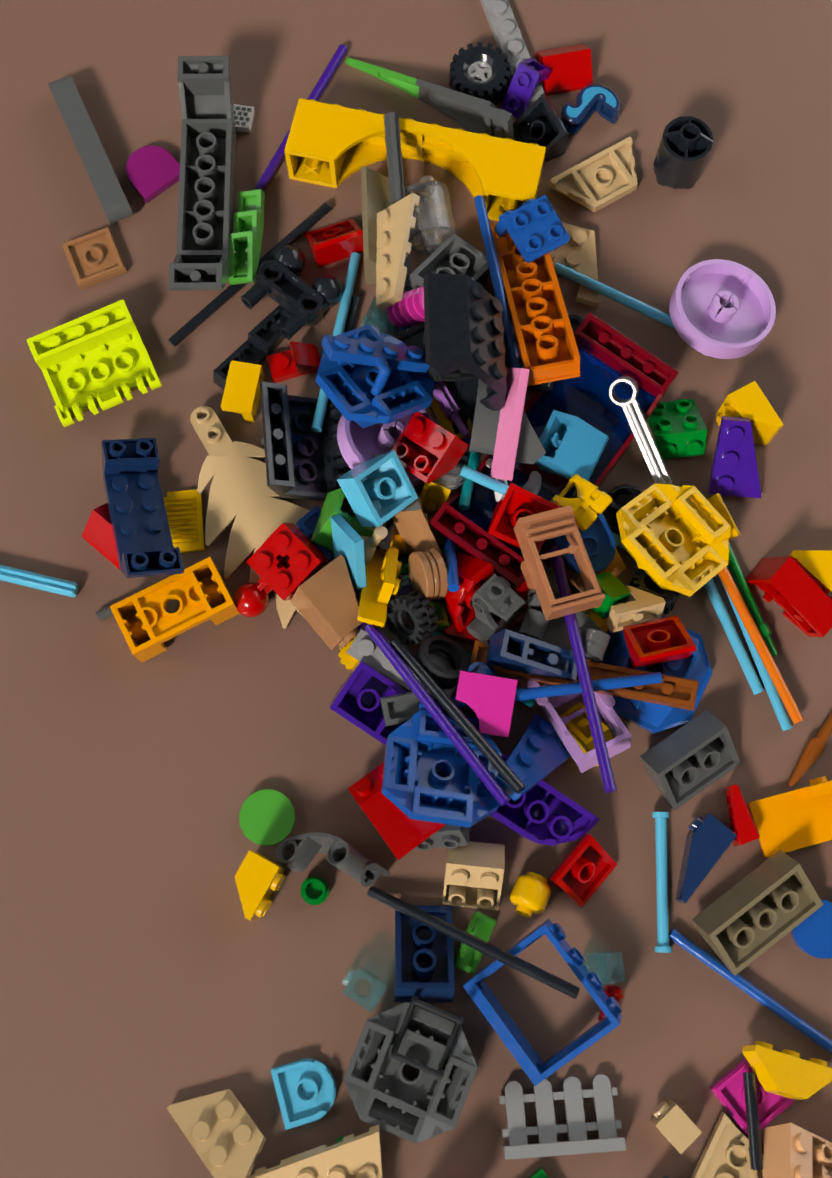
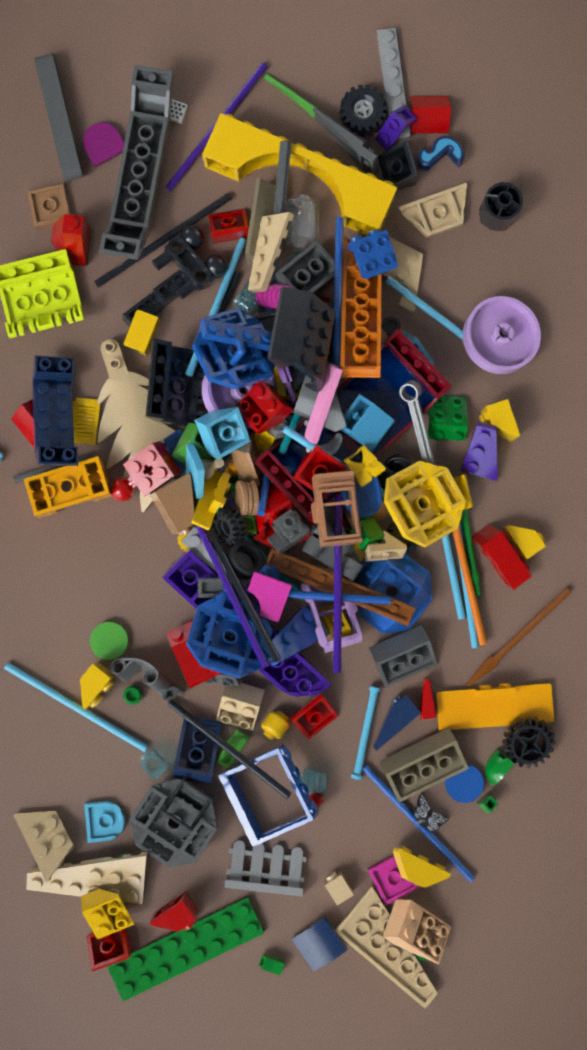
camera: 10 degrees right, 10 degrees up
bright green slope [229,189,265,285] -> none
red slope [266,341,321,383] -> none
dark blue slope [486,629,577,682] -> none
red slope [623,615,696,669] -> none
black bar [743,1072,763,1170] -> none
none -> medium azure piece [4,662,149,752]
none -> red slope [51,214,91,266]
none -> black animal [414,793,449,832]

